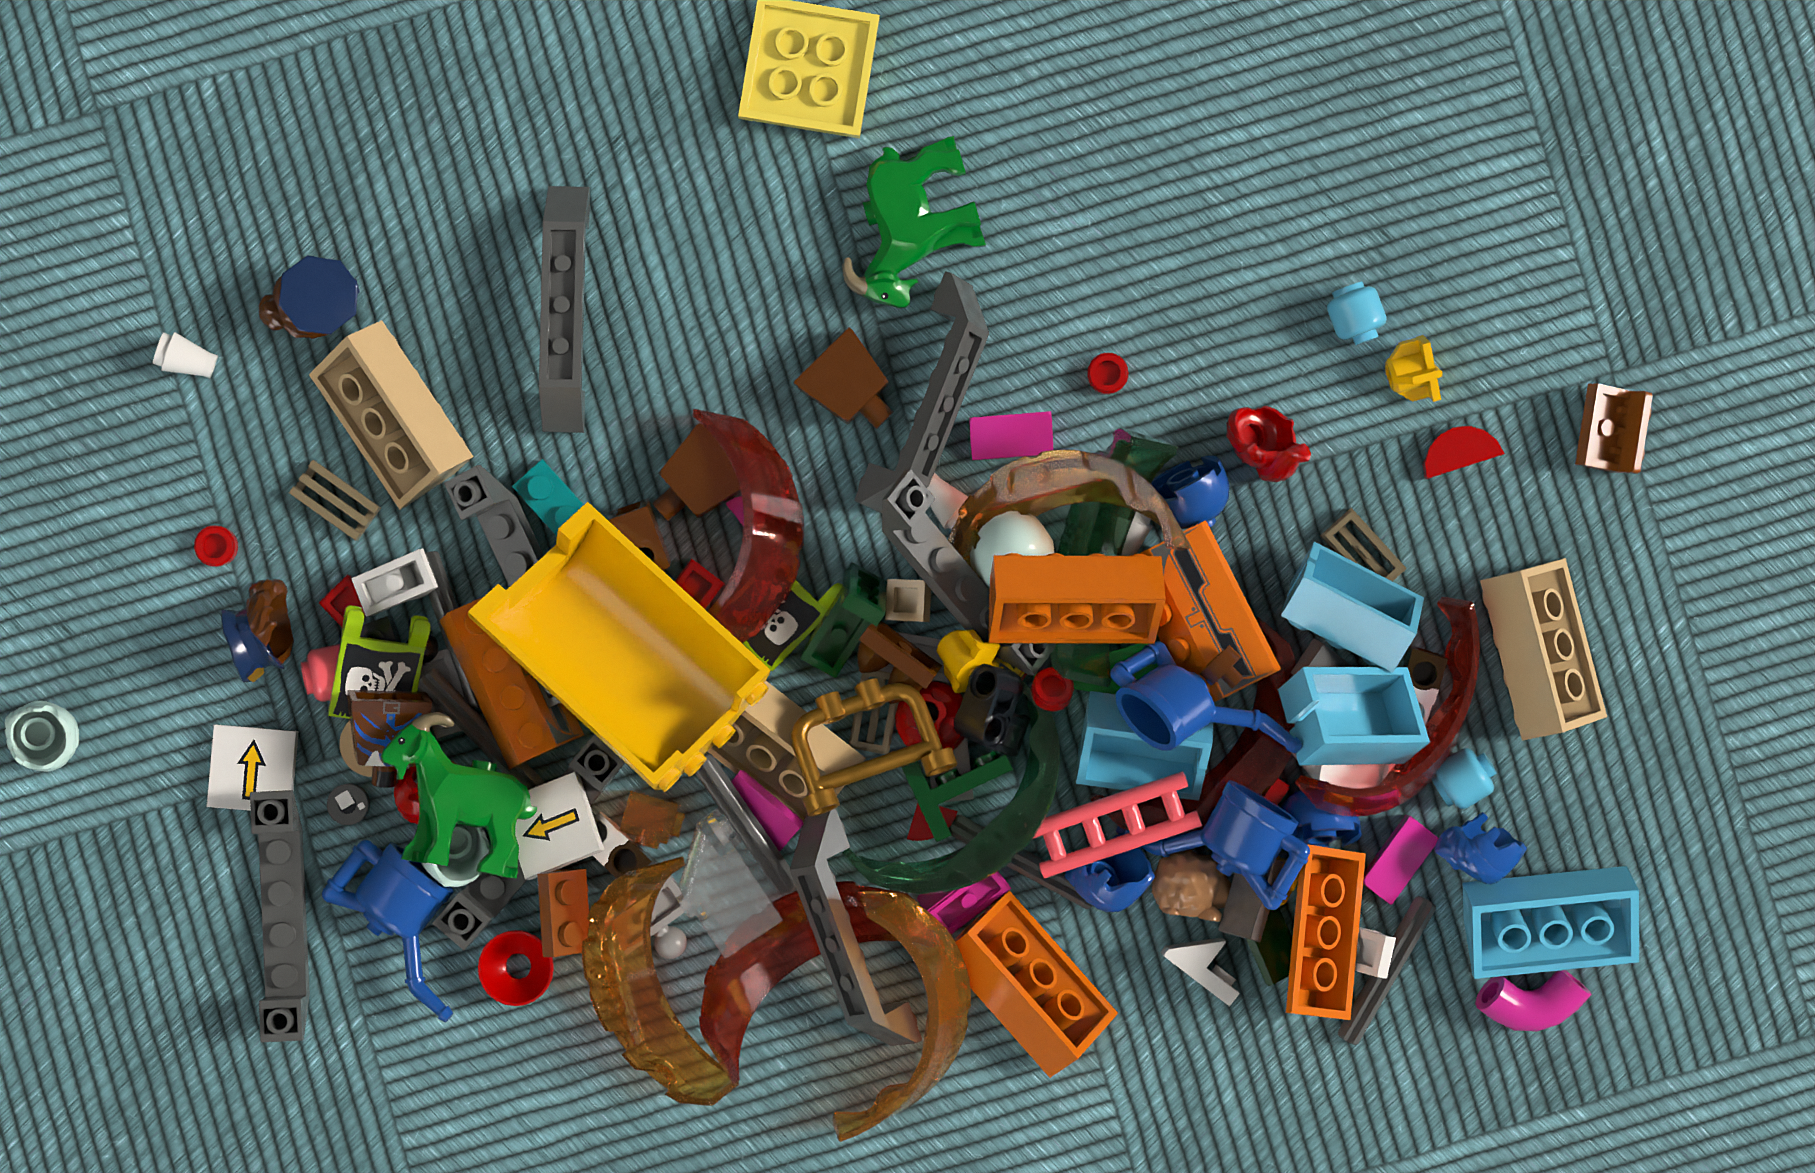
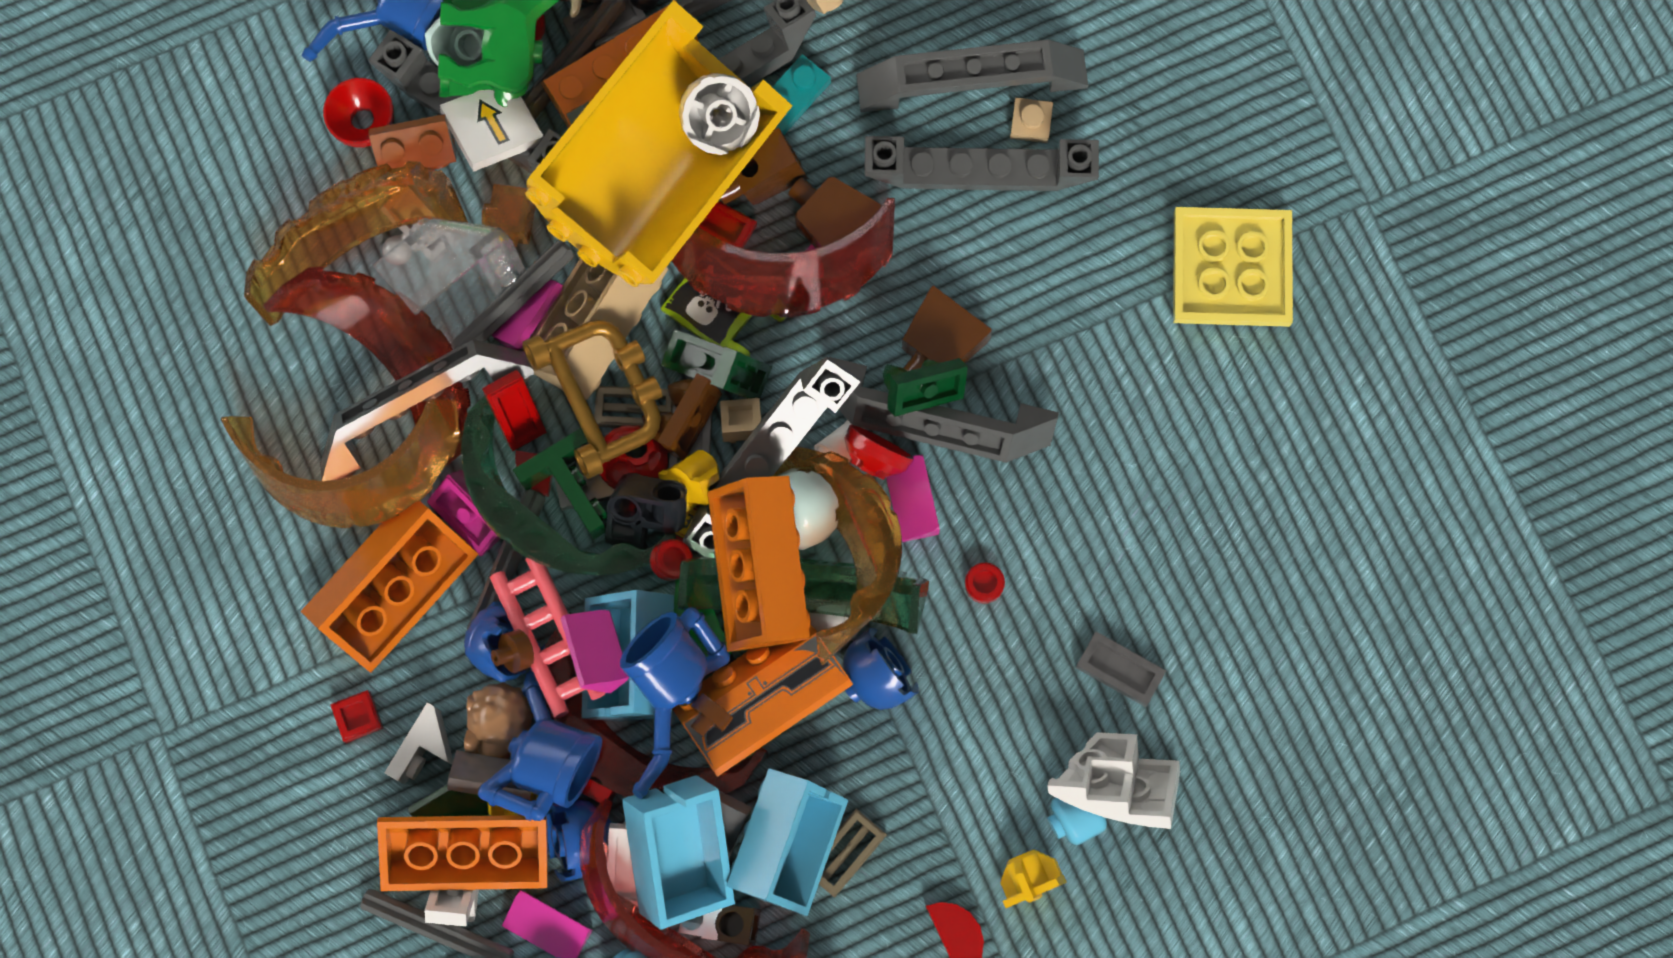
camera: 85 degrees right, 10 degrees down
leg [593,812,659,889] -> none
green animal [842,136,986,309] -> none
red hair [1226,406,1311,483] -> none
none -> red tile [330,690,383,743]
none -> red tile [482,369,547,452]
none -> reddish brown tile [491,629,534,673]
none -> dark pink slope [560,610,629,694]
none -> white cylinder [678,73,760,155]
none -> red piece [844,425,914,480]
none -> dark grey slope [865,136,1099,191]
none -> dark green tile [883,358,968,417]
none -> tan plate [1010,97,1053,143]
none -> white slope [1048,732,1180,829]
none -> flat silver tile [1076,632,1166,707]

